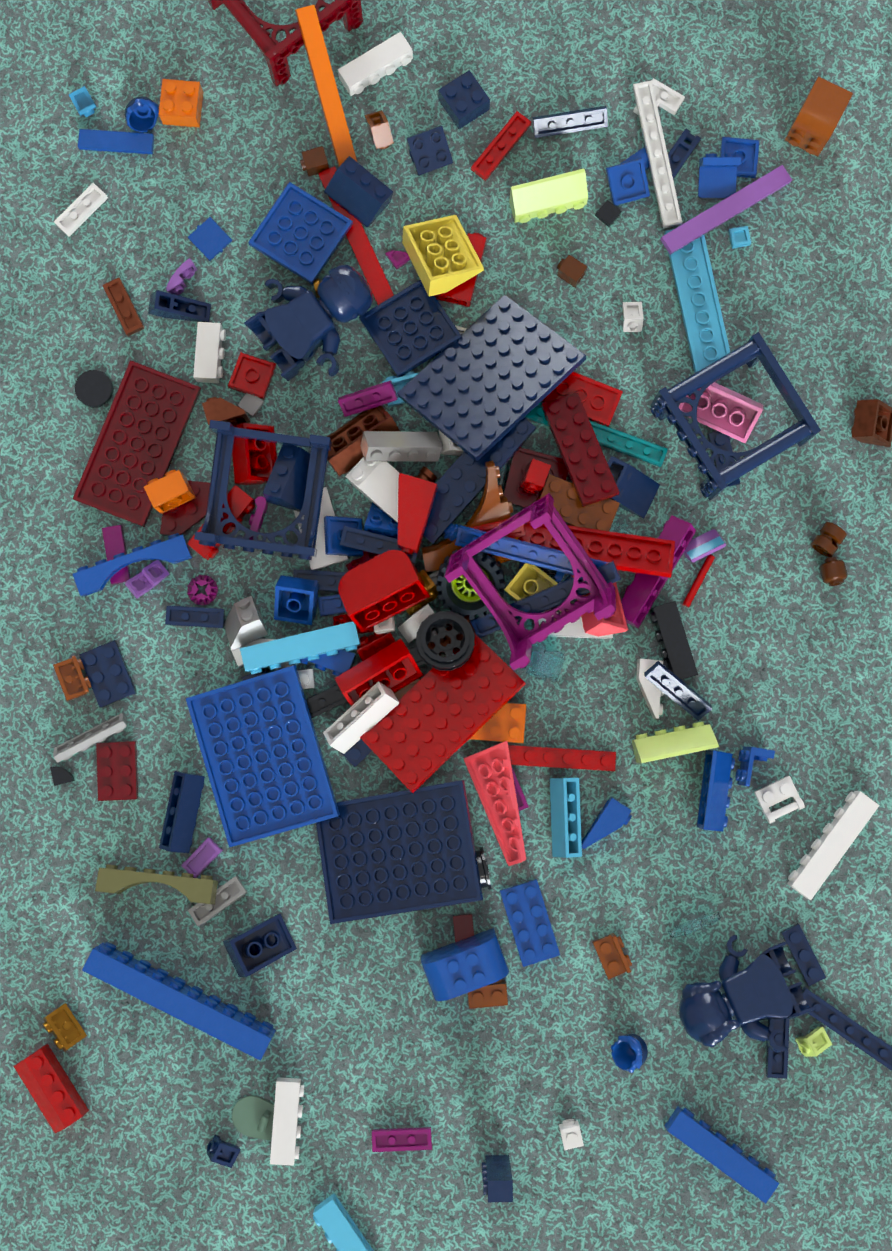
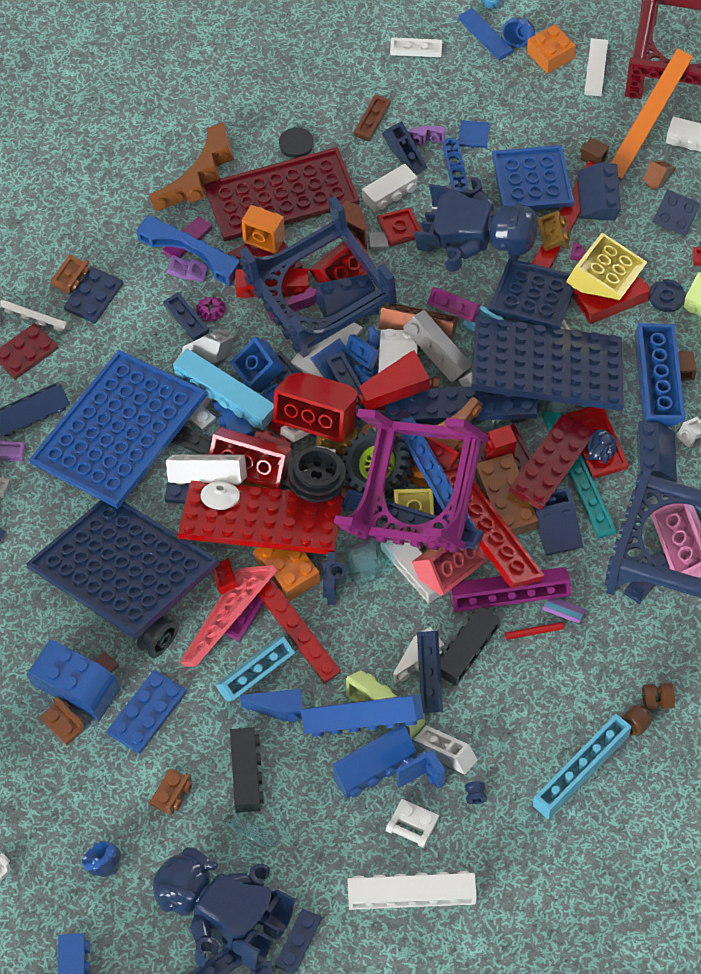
camera: 50 degrees right, 25 degrees down
none -> dark orange arch [149,122,234,211]
none -> white dish [201,481,240,510]
none -> red plate [213,558,238,595]
none -> black brick [230,727,264,813]
none -> blue brick [301,694,424,737]
none -> dark blue plate [323,552,346,605]
none -> blue plate [344,334,379,369]
none -> blue hat [366,326,380,350]
none -> white slope [414,725,477,775]
none -> blue beam [443,138,468,194]
none -> dark blue wheel [465,781,487,804]
none -> medium azure brick [533,714,632,820]
none -> pearl gold bracket [538,211,571,251]
none -> white tile [584,38,608,96]
none -> dark blue hat [587,429,616,464]
none -> blue slope [634,323,685,428]
none -> dark blue slope [637,421,677,483]
none -> dark blue tile [649,279,686,312]

